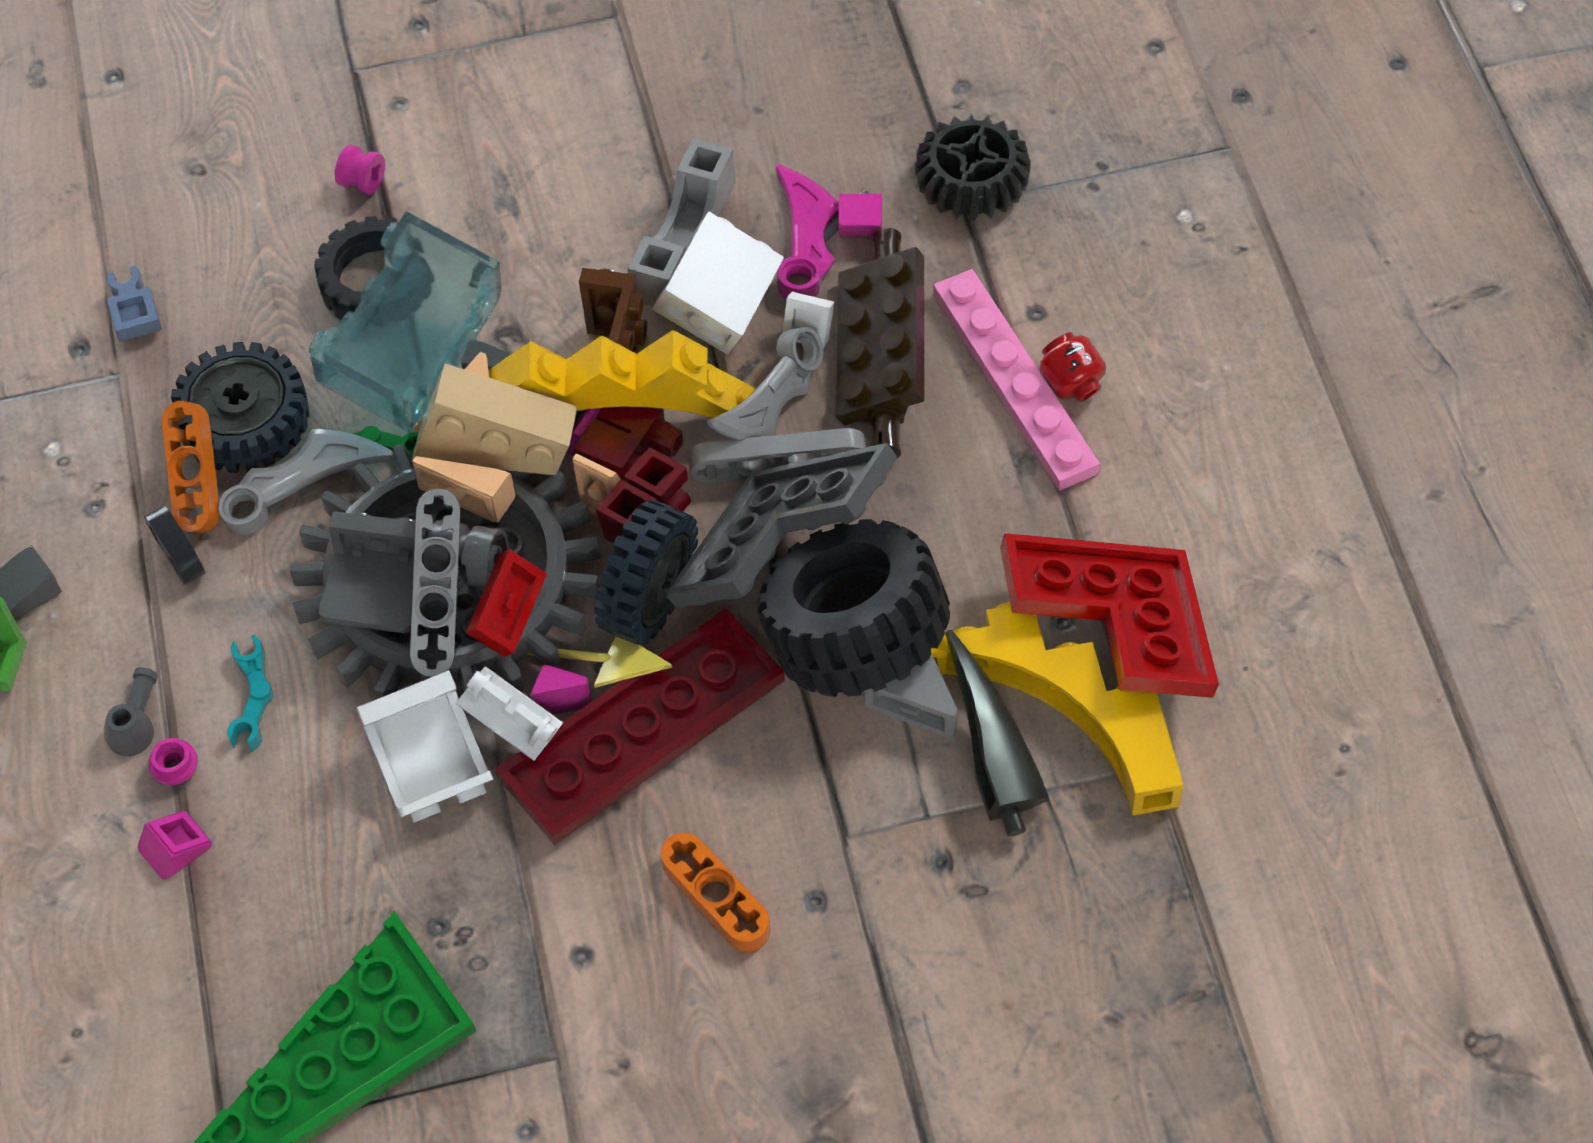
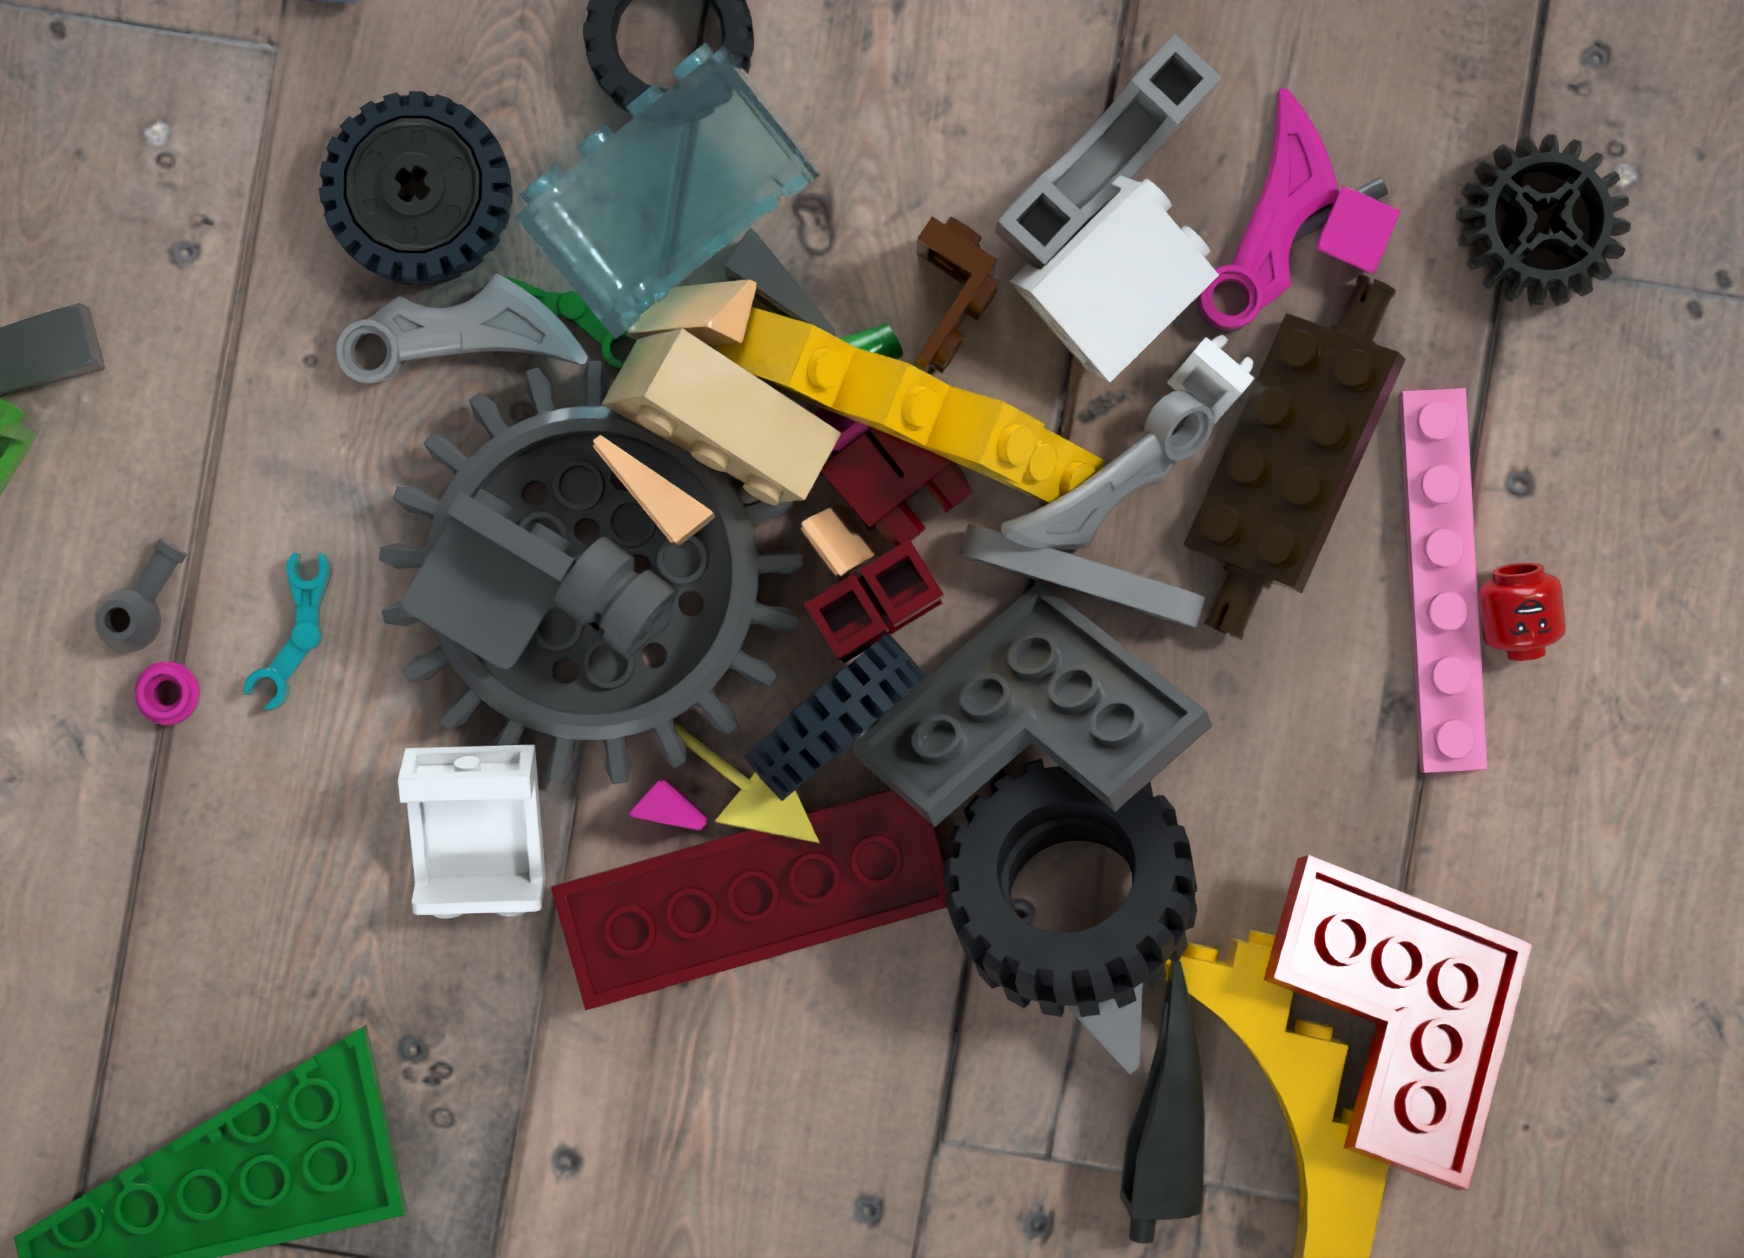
camera: 20 degrees right, 30 degrees up
dark pink slope [138,810,212,880] -> none
black beam [144,505,205,585] -> none
orange beam [162,401,220,534] -> none
light grey beam [410,488,460,677] -> none
white hinge [456,666,563,761] -> none
red plate [466,549,547,657] -> none
orange beam [661,833,770,952] -> none

